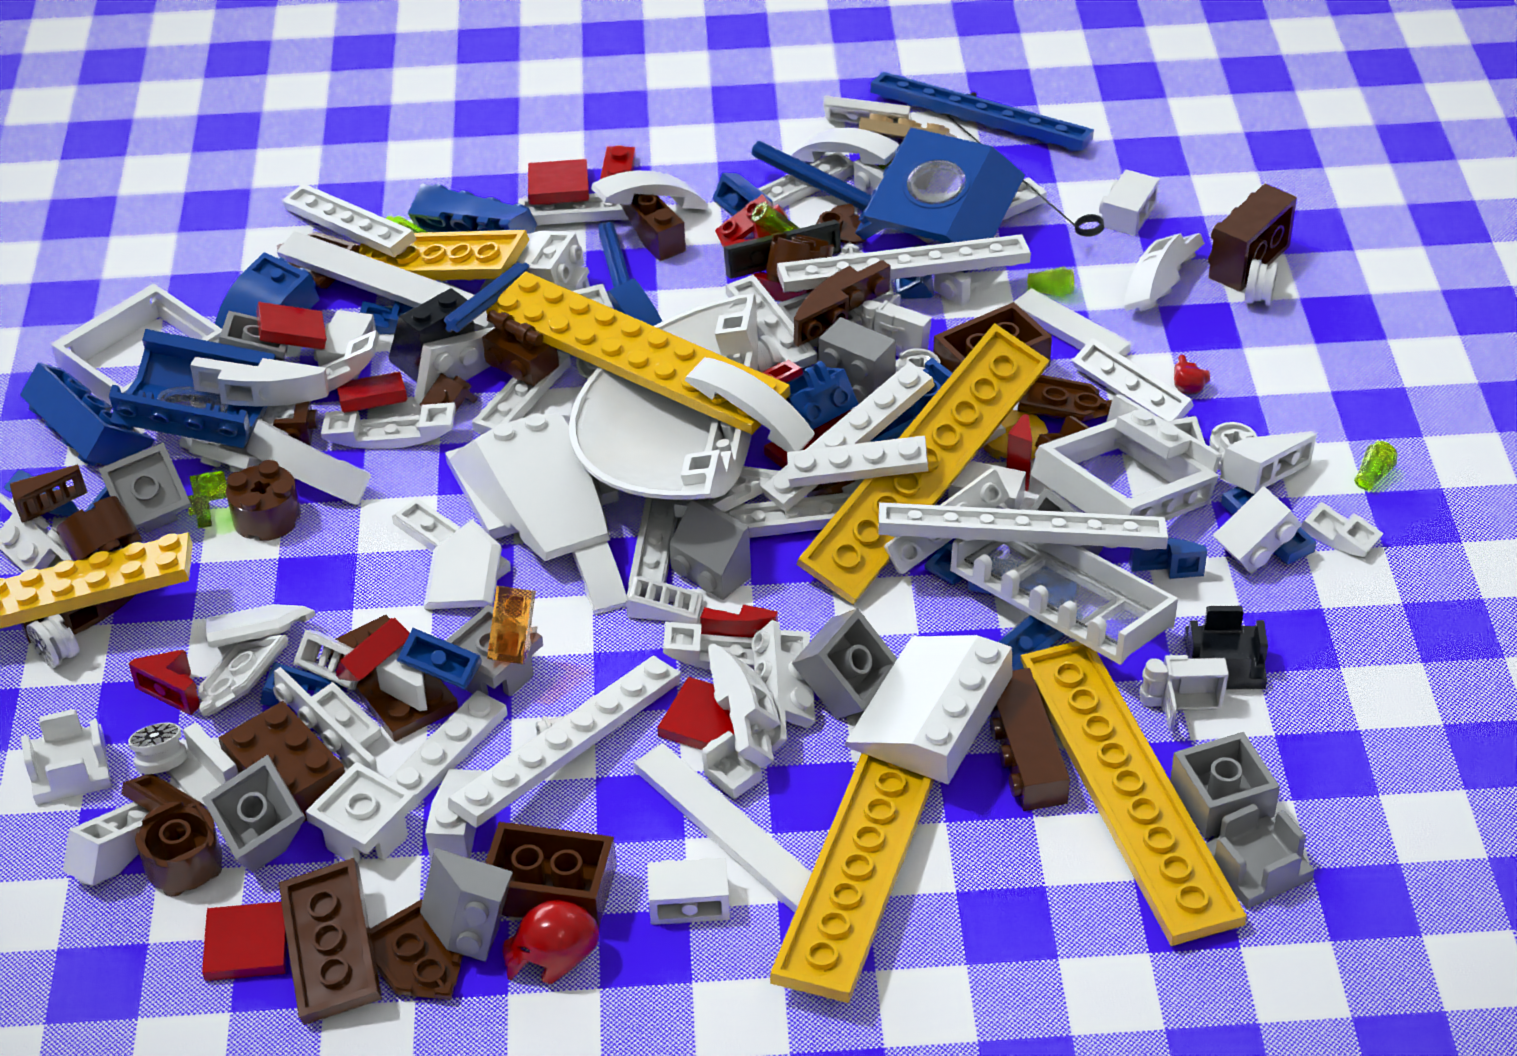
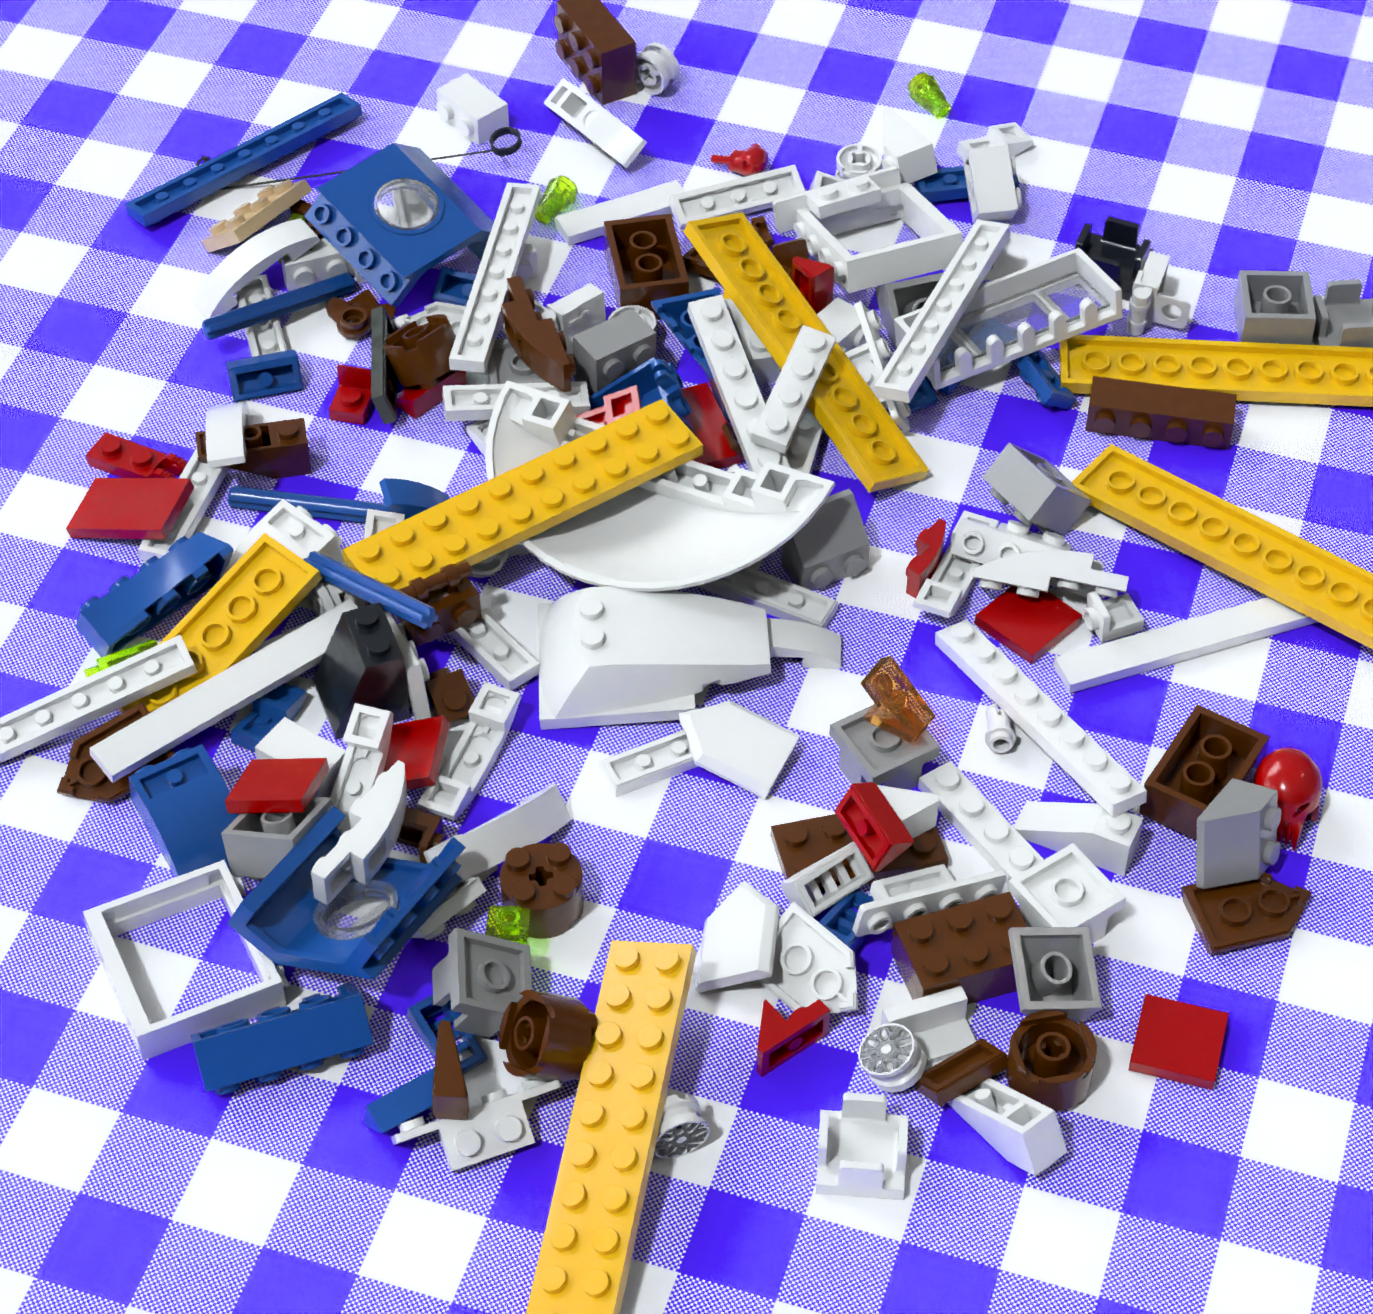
camera: 70 degrees left, 5 degrees up
reddish brown plate [278,858,382,1025] -> none
blue slope [397,628,482,690] -> none
white slope [626,575,703,624] -> none
white brick [647,857,730,925] -> none
white slope [685,357,815,452] -> none
red bracket [715,194,790,247] -> none
clear neon green cylinder [751,202,800,235] -> none
white tile [823,95,912,124] -> none
white slope [845,635,1013,784] -> none

